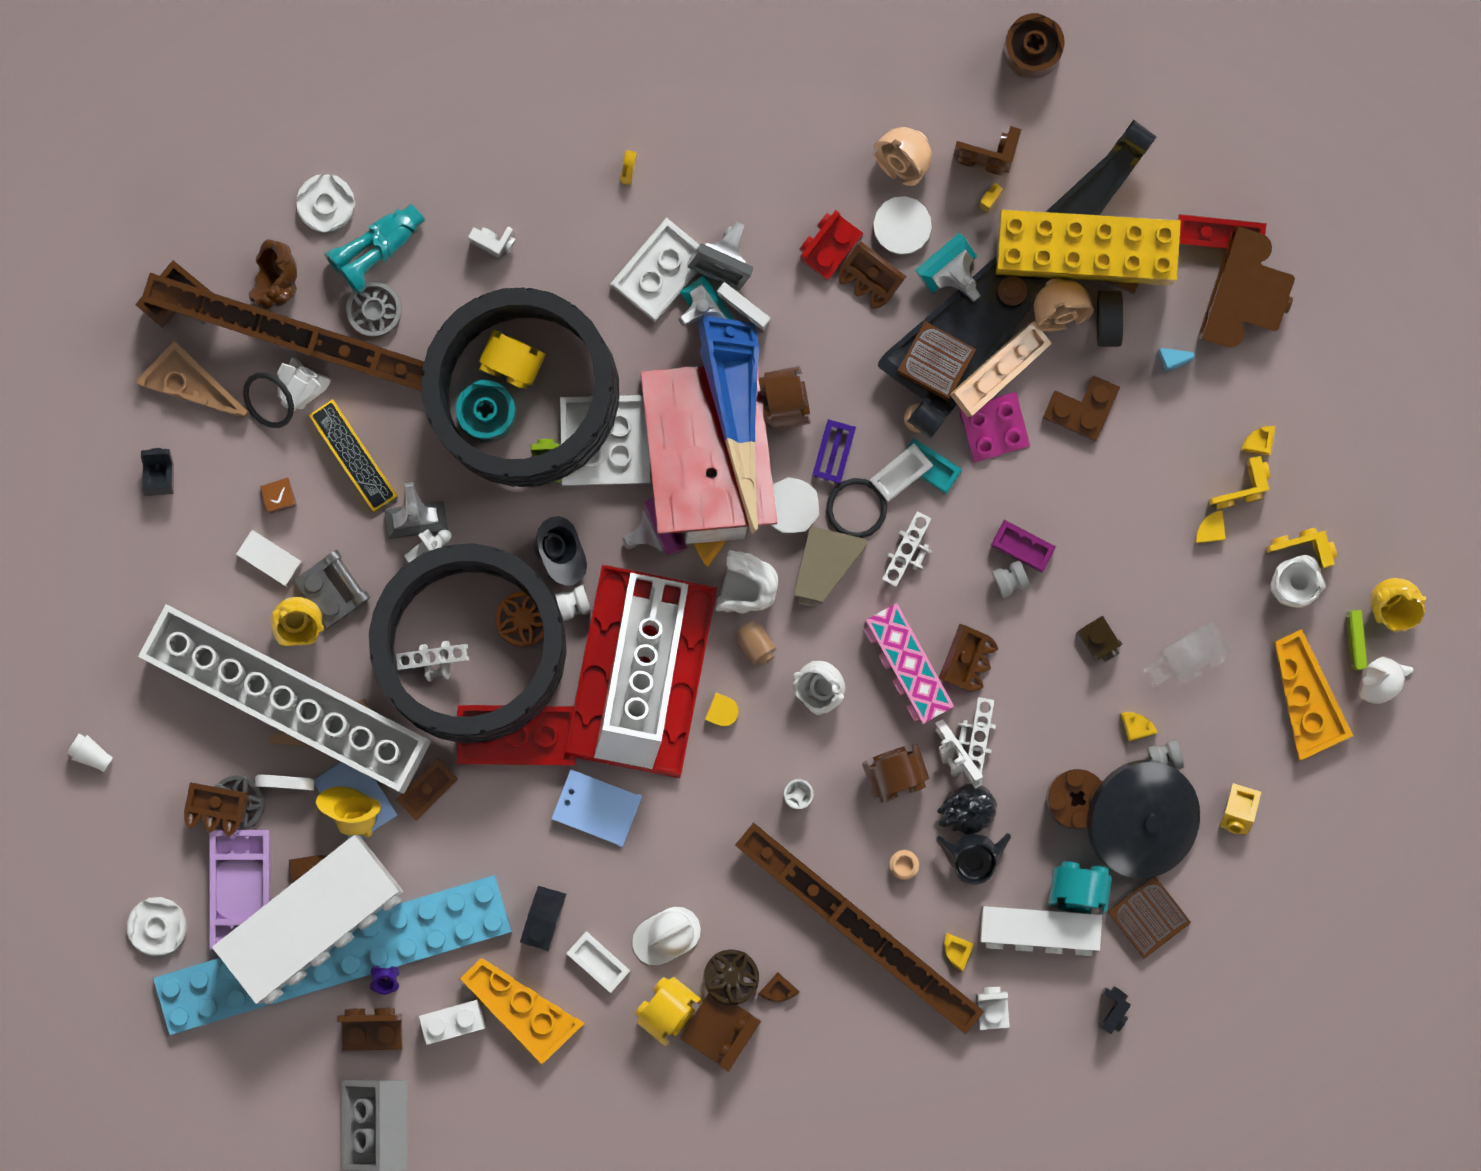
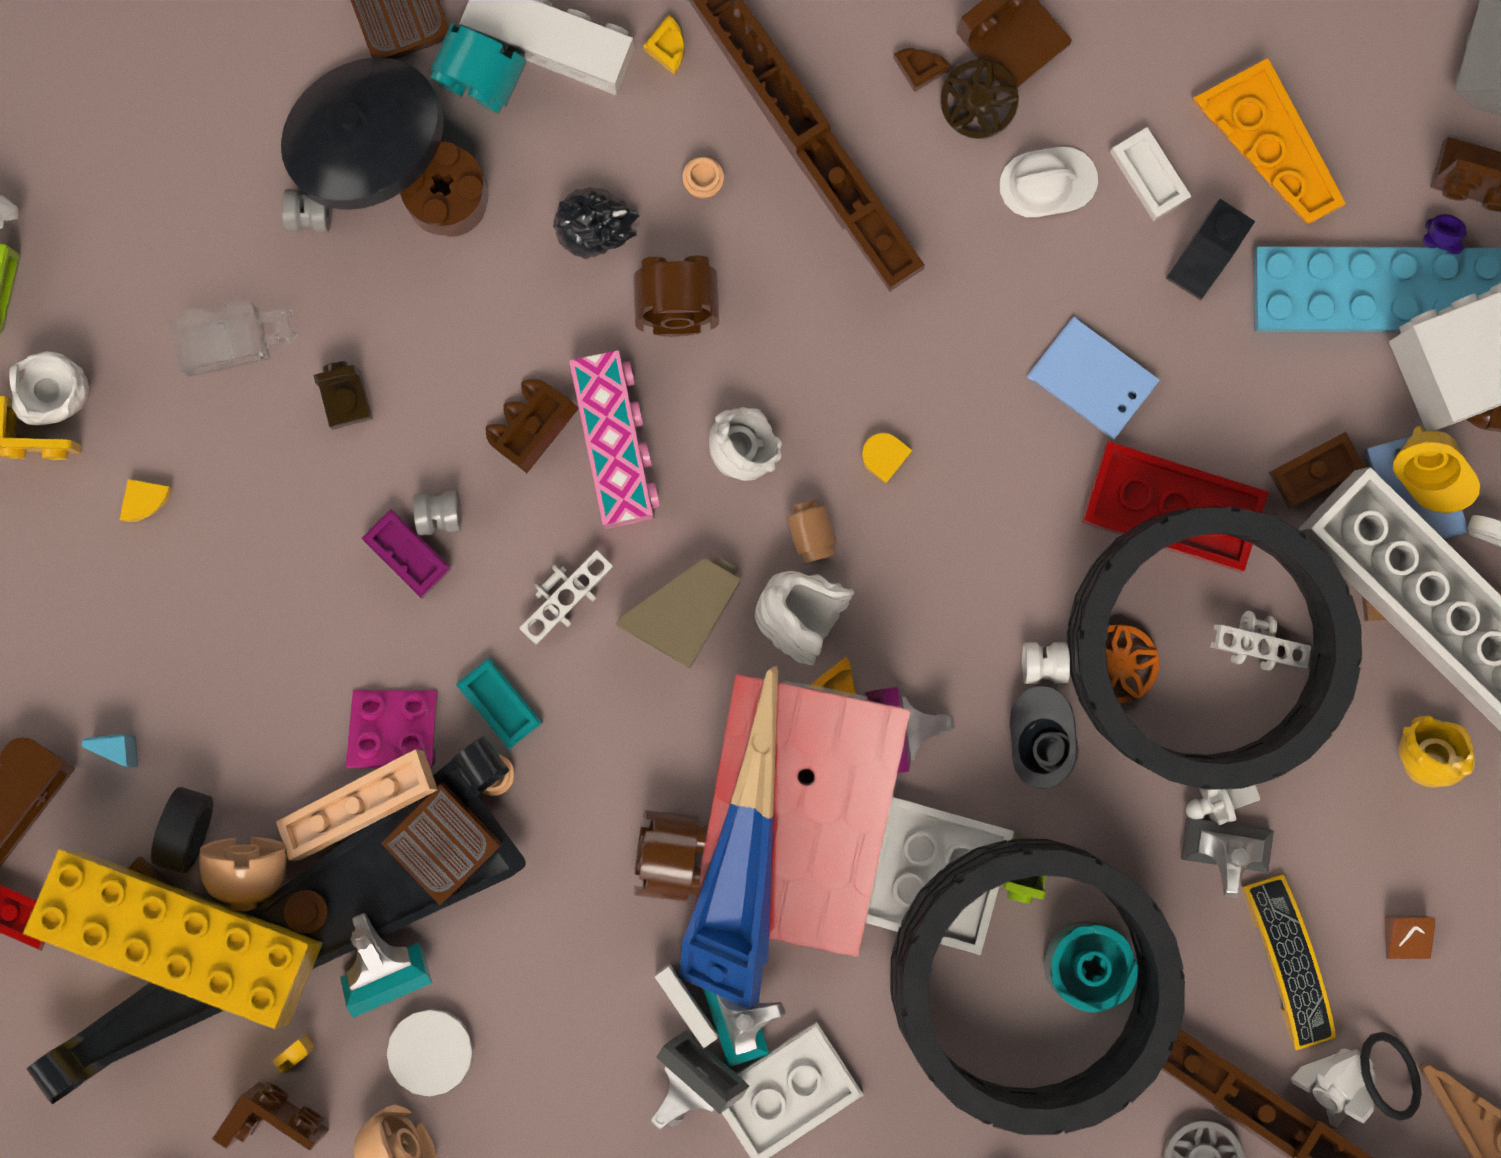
camera: 170 degrees left, 0 degrees up
white tile [236,530,302,587] -> none
flat silver plate [294,550,371,629] -> none
white brick [419,999,486,1045] -> none
yellow brick [479,329,547,389] -> none
piece [564,564,718,779] -> none
yellow brick [634,977,702,1046] -> none
white hat [772,477,819,533] -> none
white wheel [784,779,813,809] -> none
red bracket [799,210,863,281] -> none
dark purple tile [812,419,856,484] -> none
black piece [826,478,887,538] -> none
reddish brown plate [839,241,907,309] -> none
white tile [870,443,933,502] -> none
white piece [935,719,983,789] -> none
black piece [936,833,1011,885] -> none
white piece [957,697,996,775] -> none
reddish brown plate [1042,375,1120,442] -> none
yellow tile [1120,712,1158,742] -> none
yellow bracket [1208,456,1271,510] -> none
yellow bracket [1219,783,1261,835] -> none
yellow tile [1241,426,1276,456] -> none
light orange wing [1274,629,1353,761] -> none

